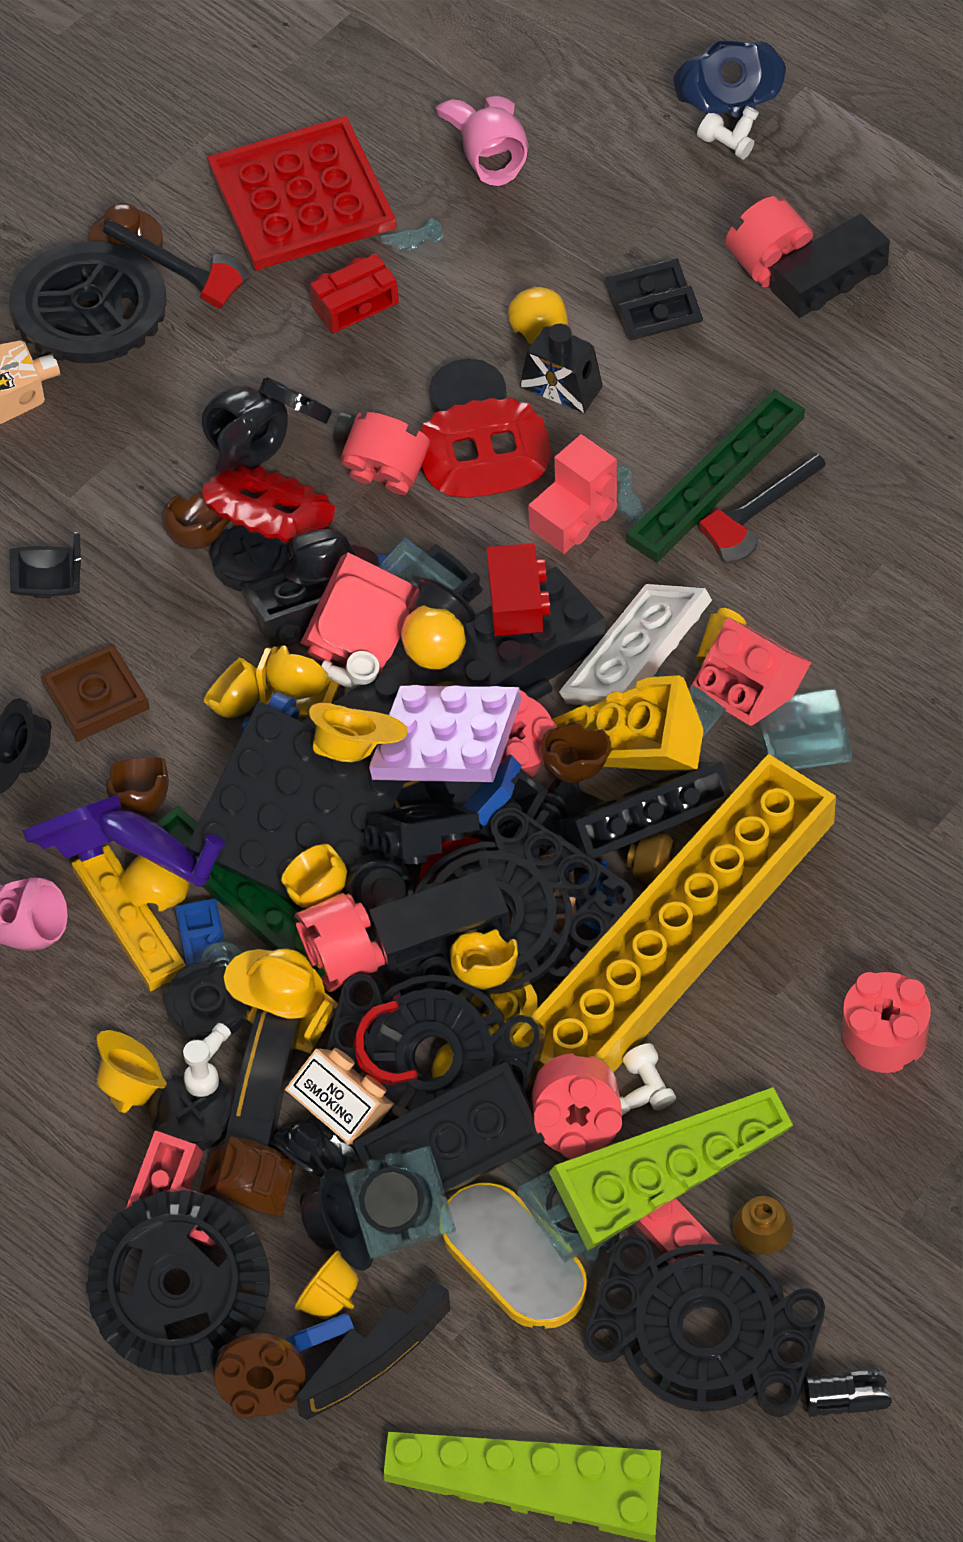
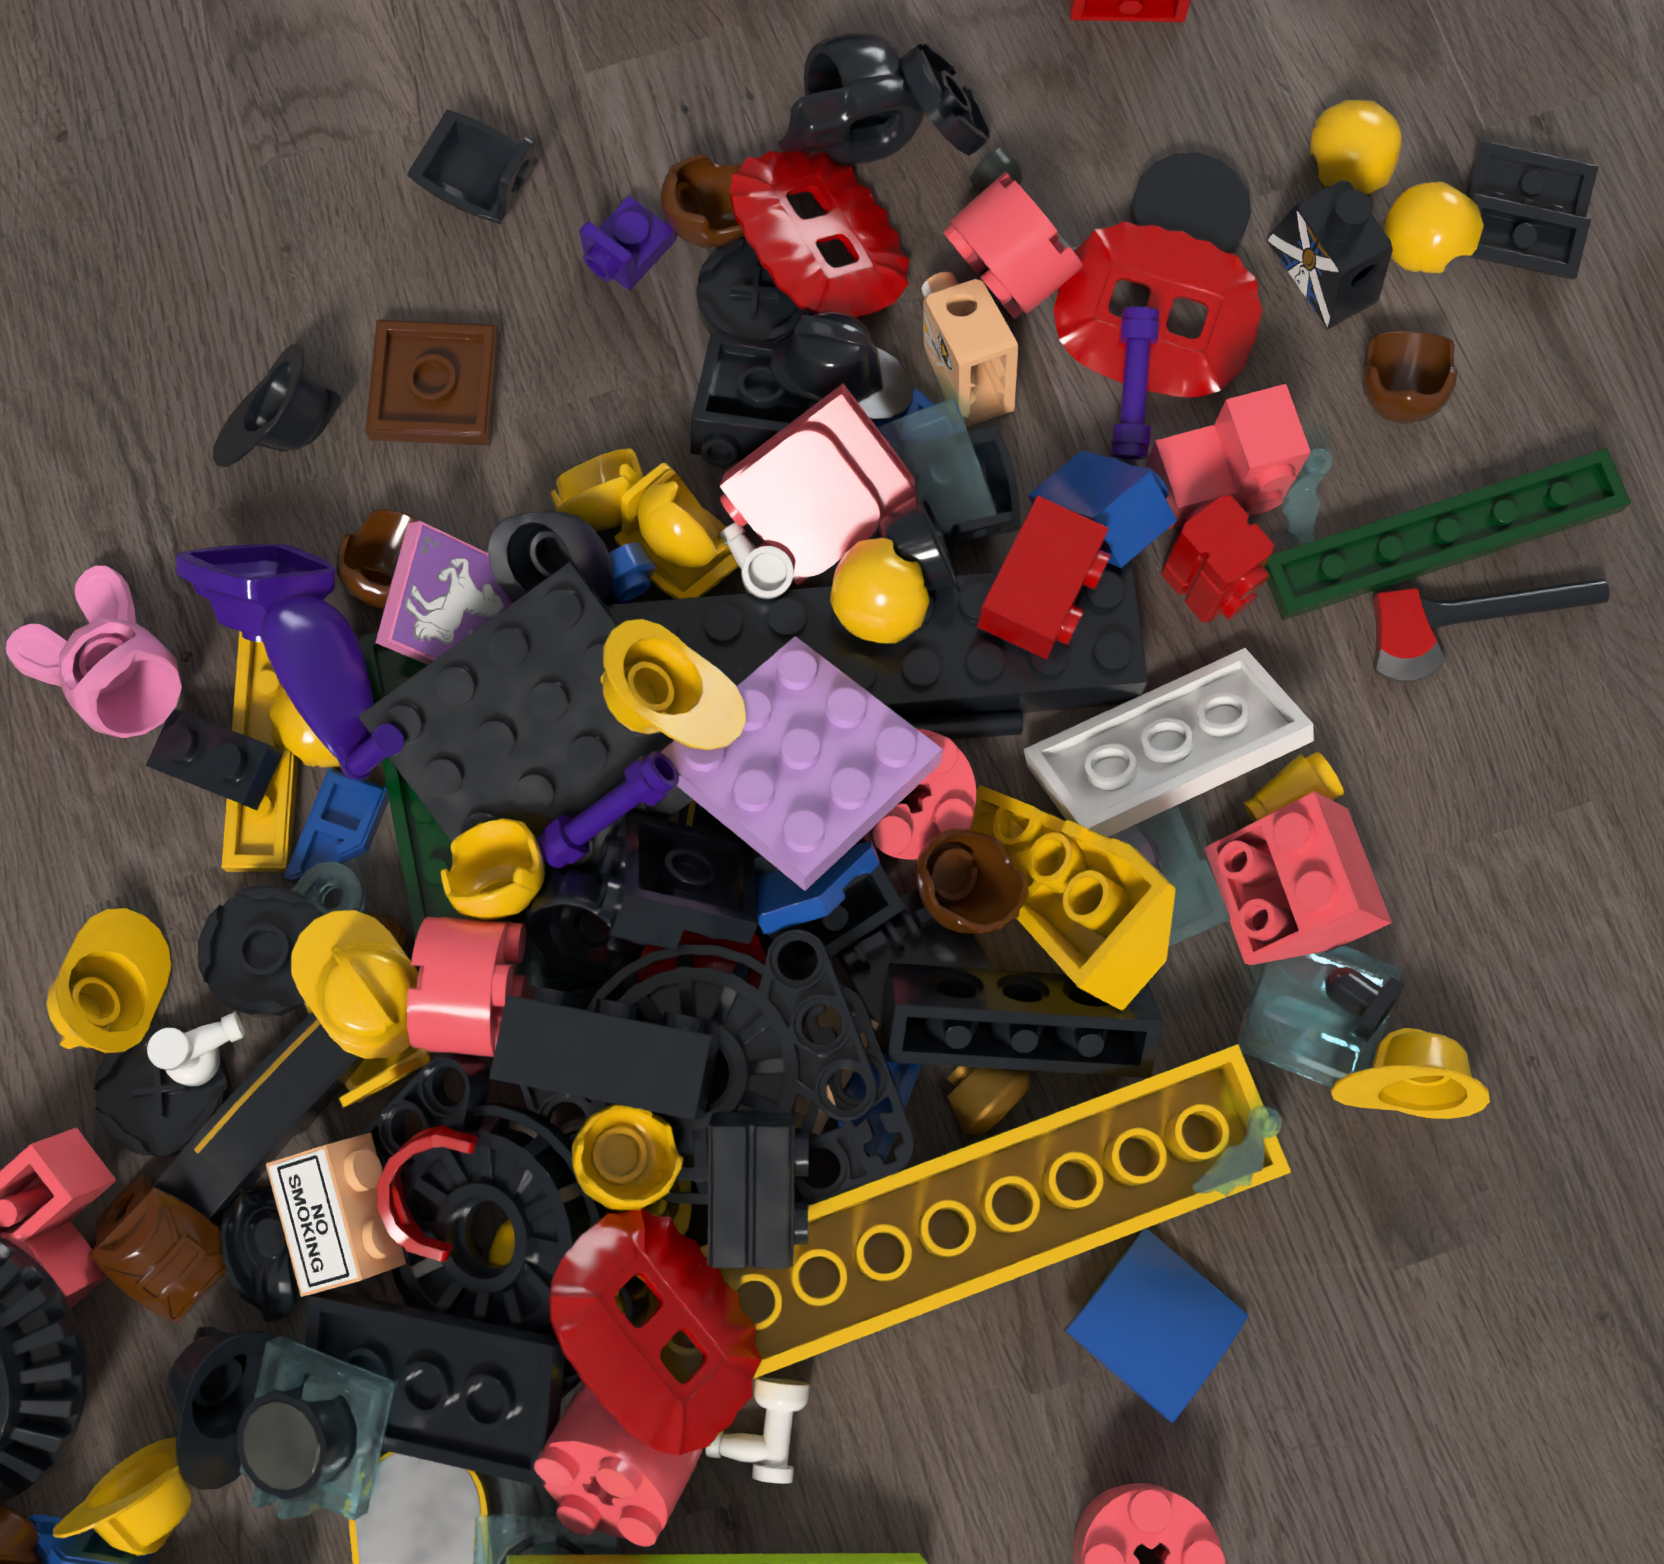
camera: 25 degrees right, 20 degrees up
none -> black plate [146,709,283,810]
none -> tile [375,521,513,665]
none -> black piece [488,510,613,601]
none -> dark purple bar [537,751,679,868]
none -> red piece [549,1209,762,1456]
none -> dark purple bracket [579,196,676,291]
none -> black brick [708,1112,809,1269]
none -> light nougat torso [922,272,1018,428]
none -> blue brick [1027,450,1177,568]
none -> blue slope [1063,1228,1249,1423]
none -> dark purple bar [1111,307,1159,460]
none -> red brick [1161,494,1275,623]
none -> clear light blue piece [1191,1106,1282,1196]
none -> black piece [1325,967,1404,1042]
none -> yellow piece [1330,1028,1490,1119]
none -> reddish brown hair [1362,330,1457,424]
none -> yellow hair [1382,182,1484,273]

